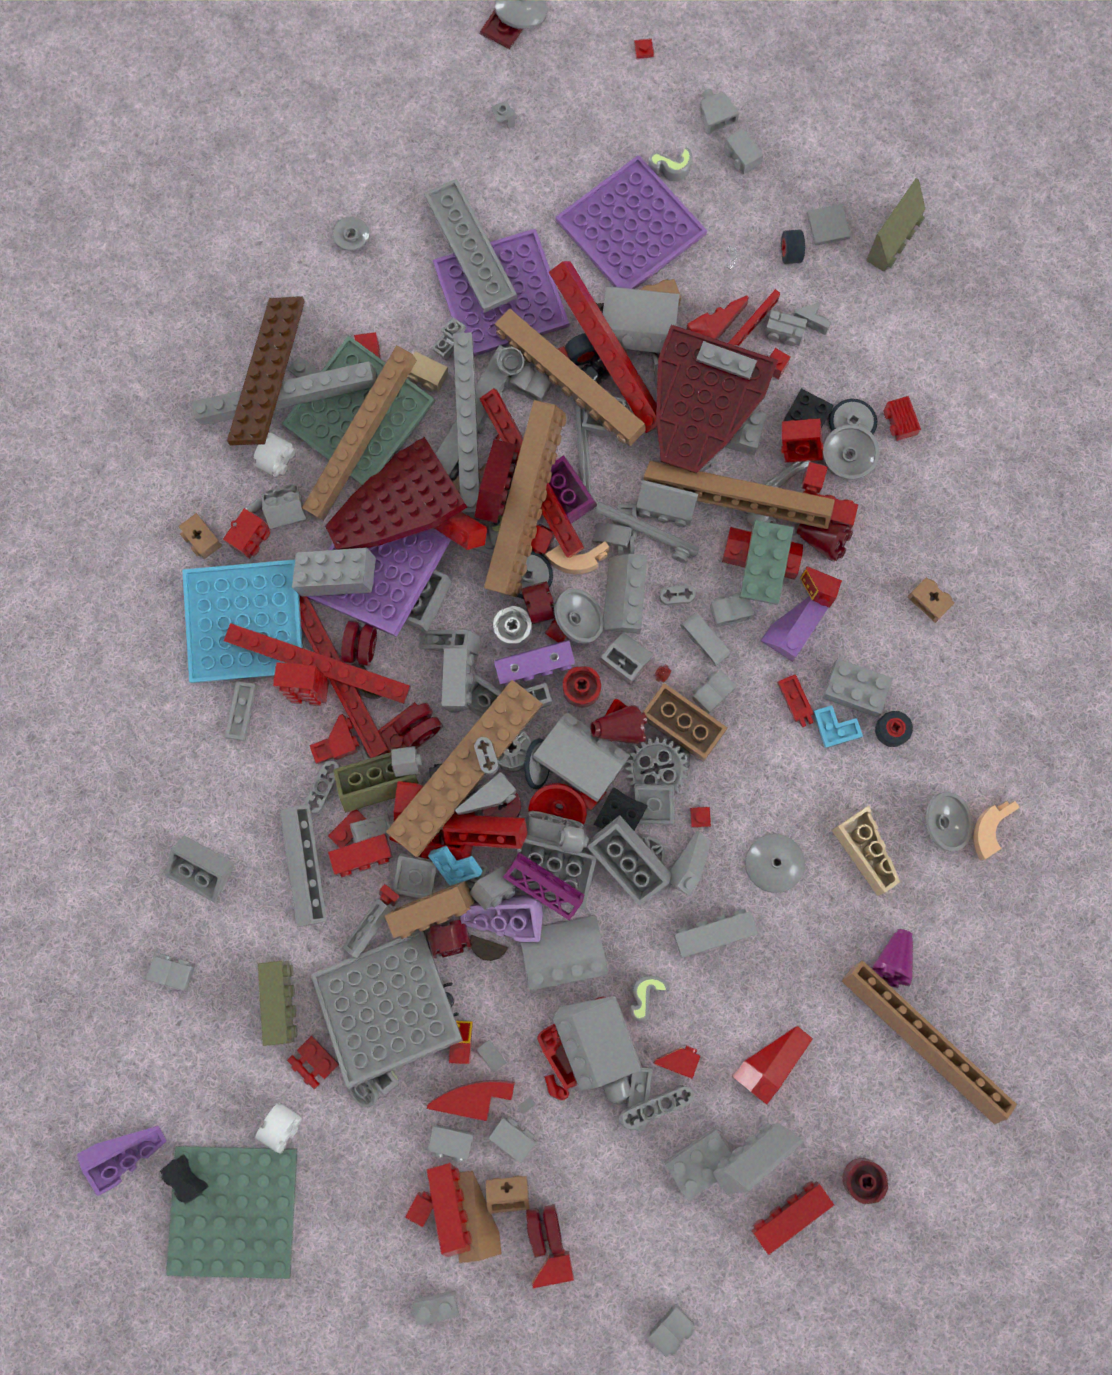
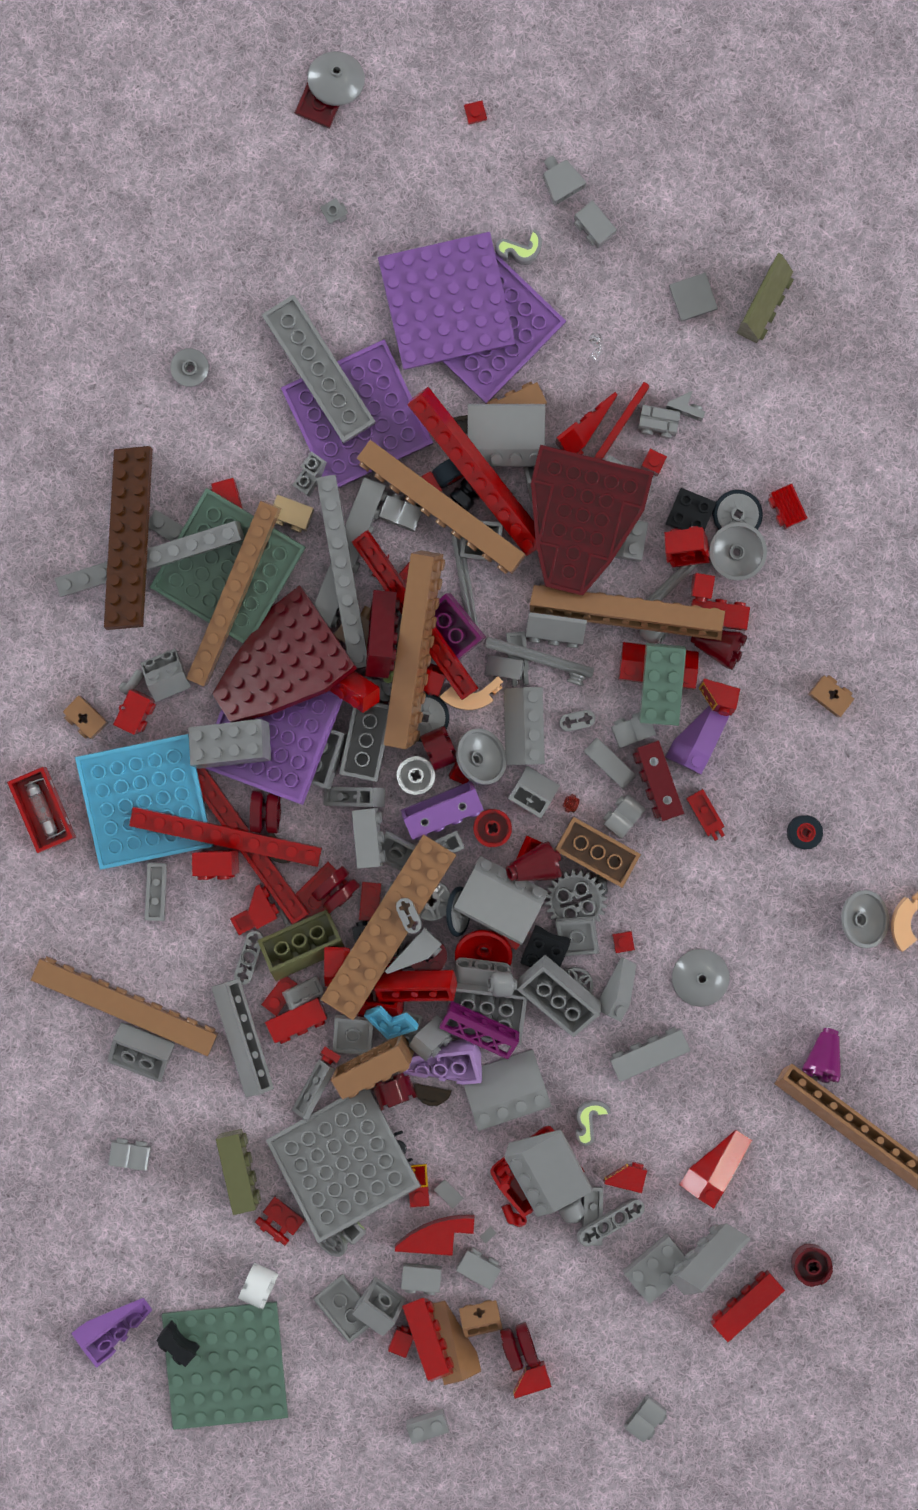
camera: 10 degrees left, 10 degrees up
white brick [253,433,296,477] -> none
light grey brick [392,746,422,777] -> none
light grey hair [496,347,524,376] -> none
light grey plate [696,341,757,380] -> none
black wheel [781,229,805,264] -> none
medium azure plate [813,705,863,748] -> none
light grey brick [822,659,893,717] -> none
tan wedge [831,805,900,896] -> none
none -> red piece [7,767,77,853]
none -> medium nougat brick [31,956,218,1056]
none -> light grey tile [313,1274,369,1344]
none -> light grey brick [339,703,389,782]
none -> light grey slope [352,1277,406,1336]
none -> red plate [359,882,381,921]
none -> medium lavender plate [378,232,516,370]
none -> dark red piece [632,740,685,821]

